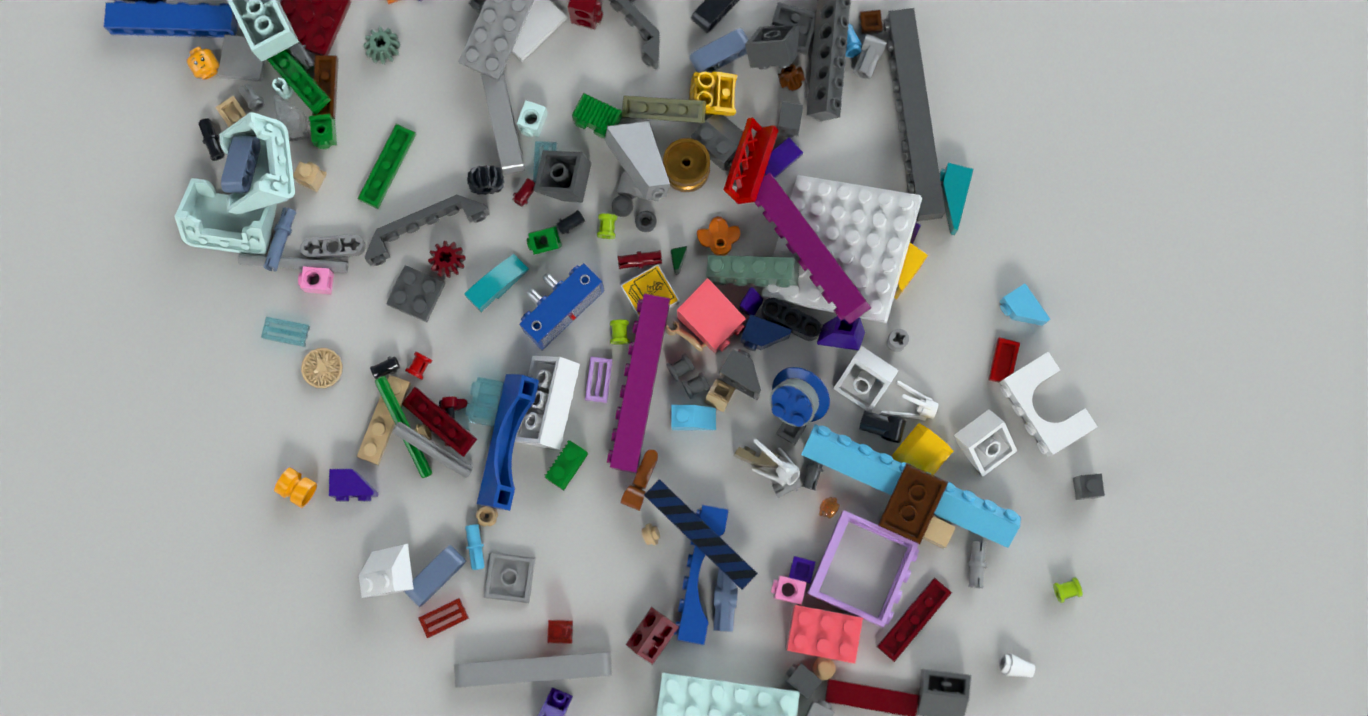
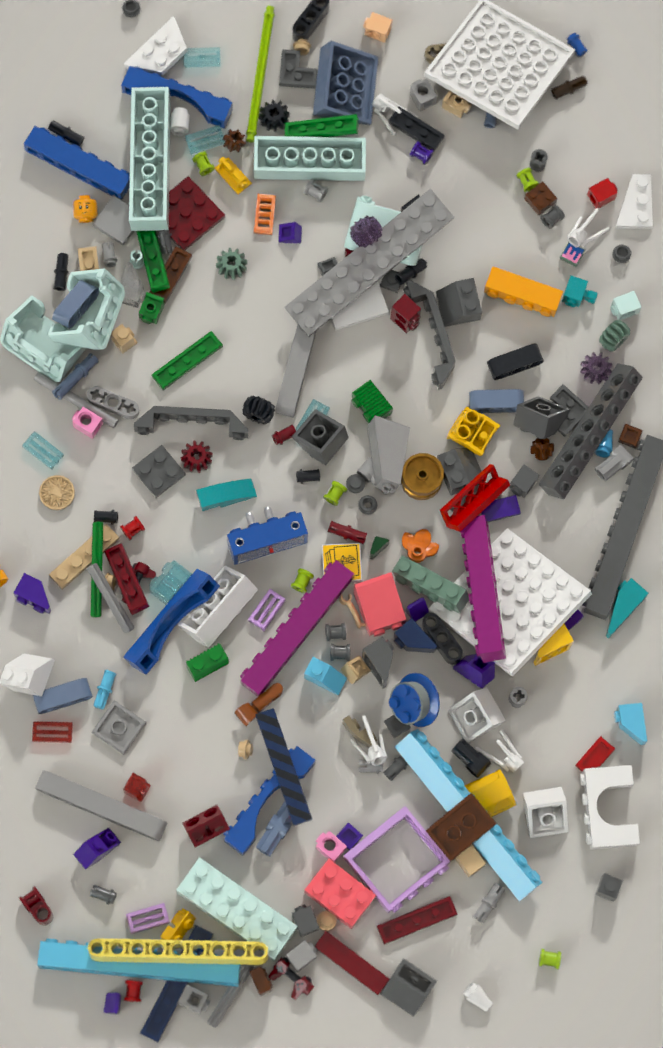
camera: 20 degrees right, 5 degrees down
tan plate [476,506,498,527] -> none
light aqua brick [517,100,548,137] -> none
green brick [526,226,562,255] -> none
olive plate [622,96,706,123] -> none
clear orange plate [819,497,840,519] -> none

